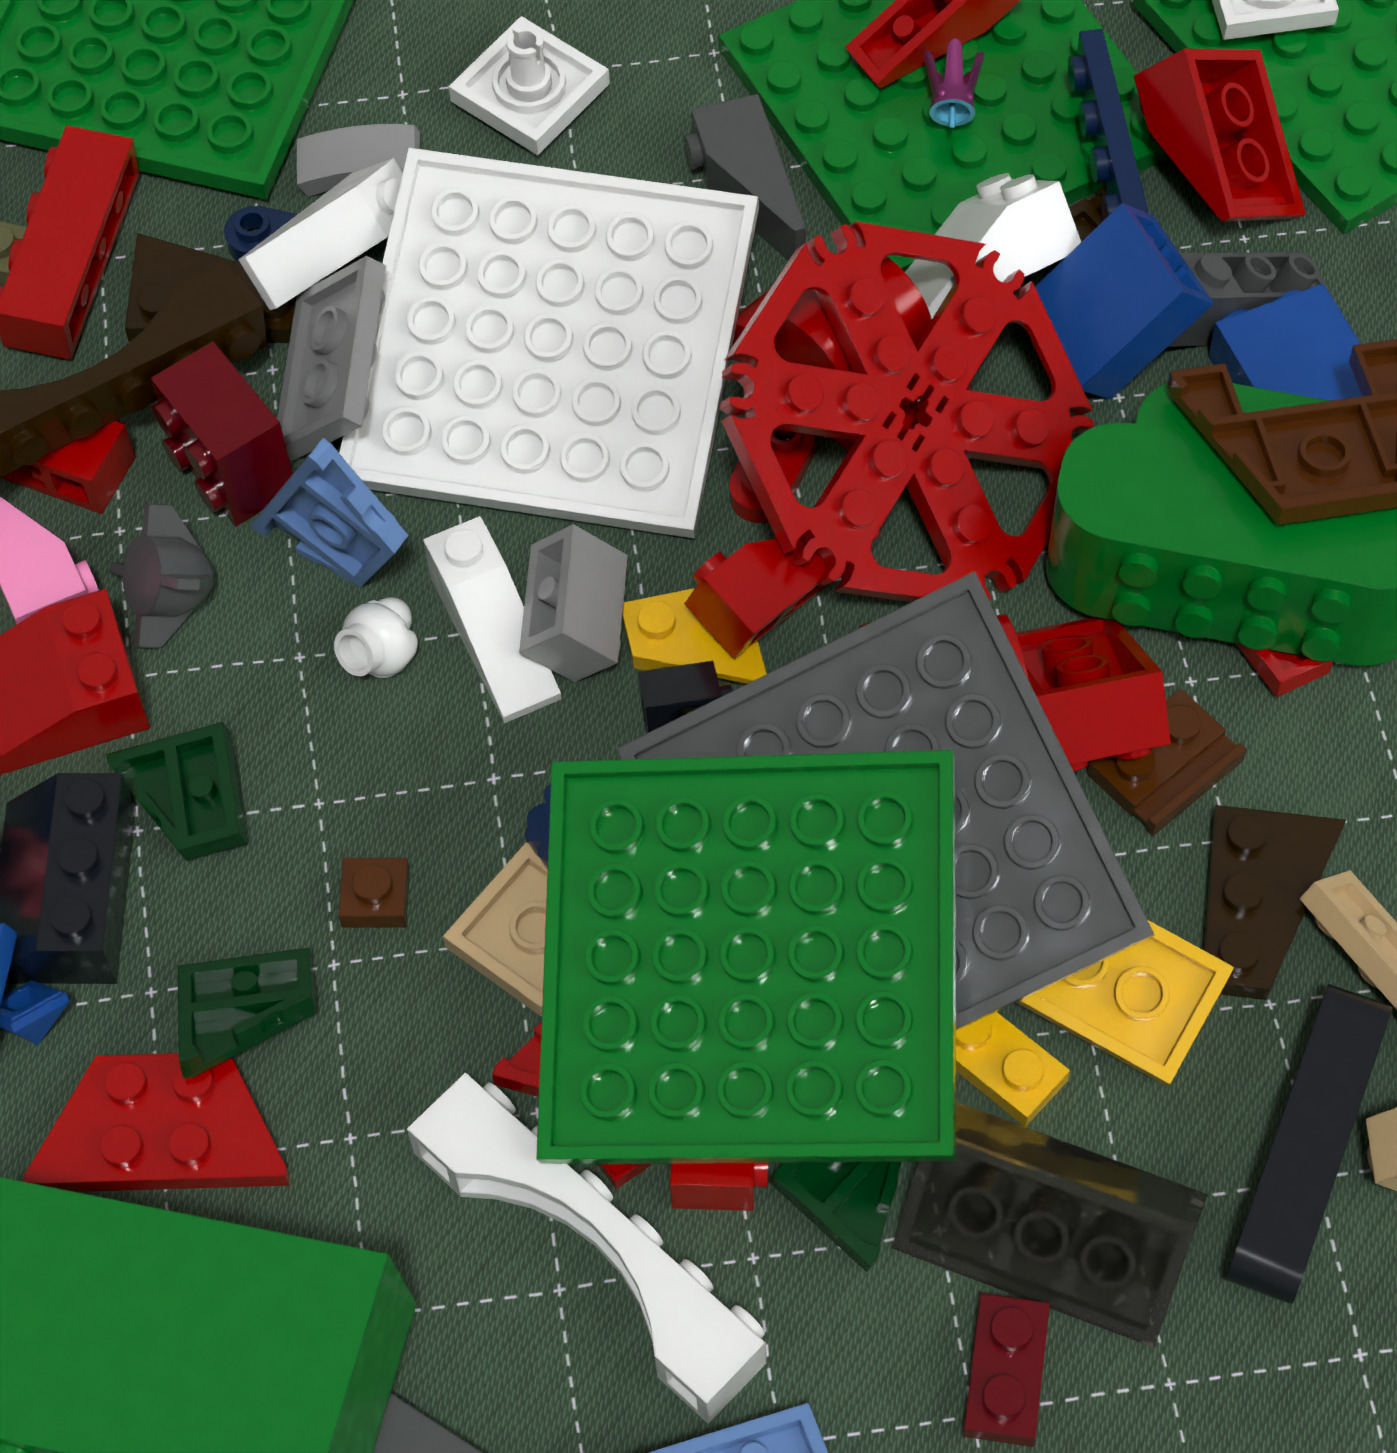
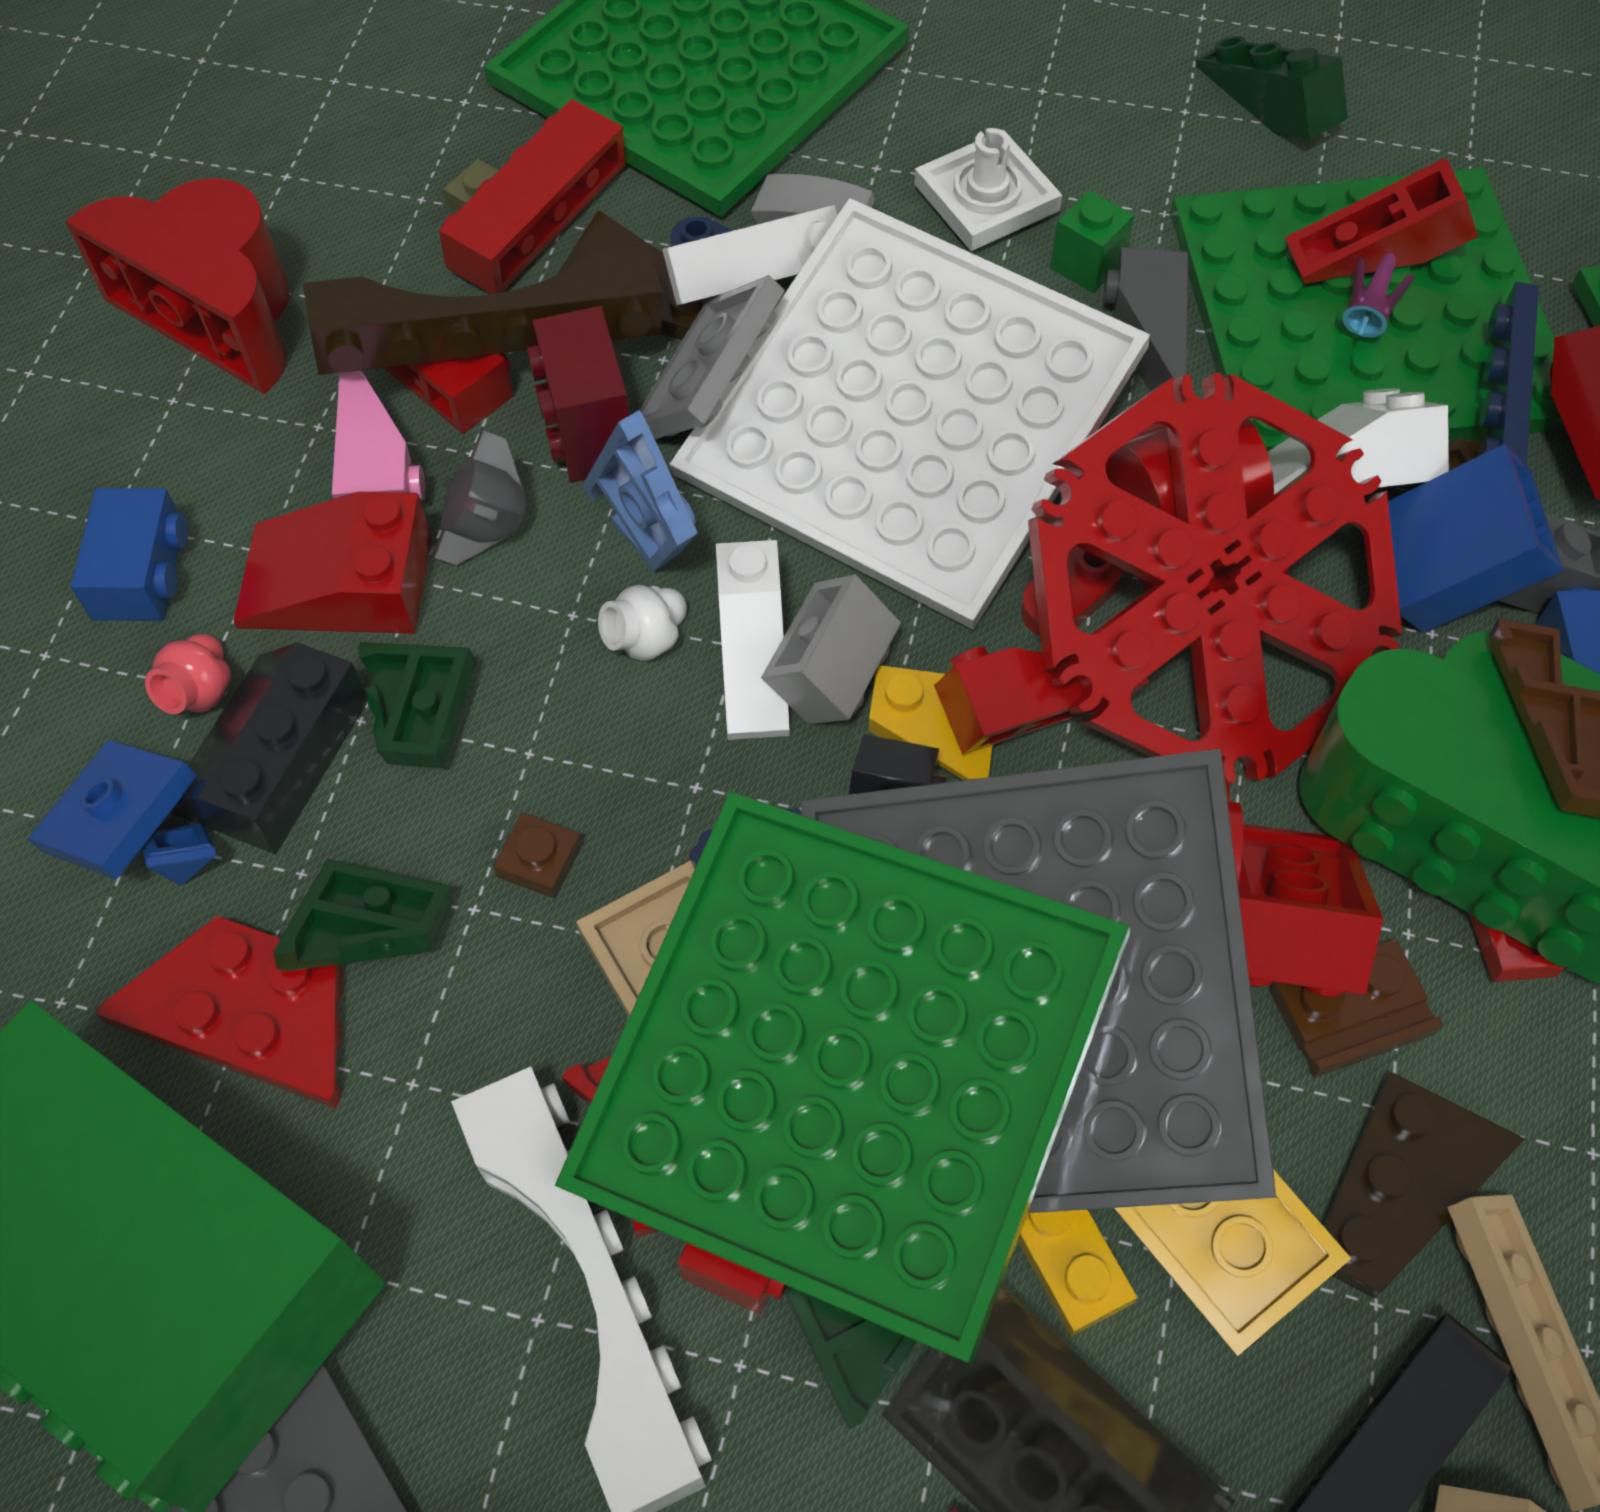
camera: 20 degrees right, 0 degrees up
none -> green brick [1050,190,1134,293]

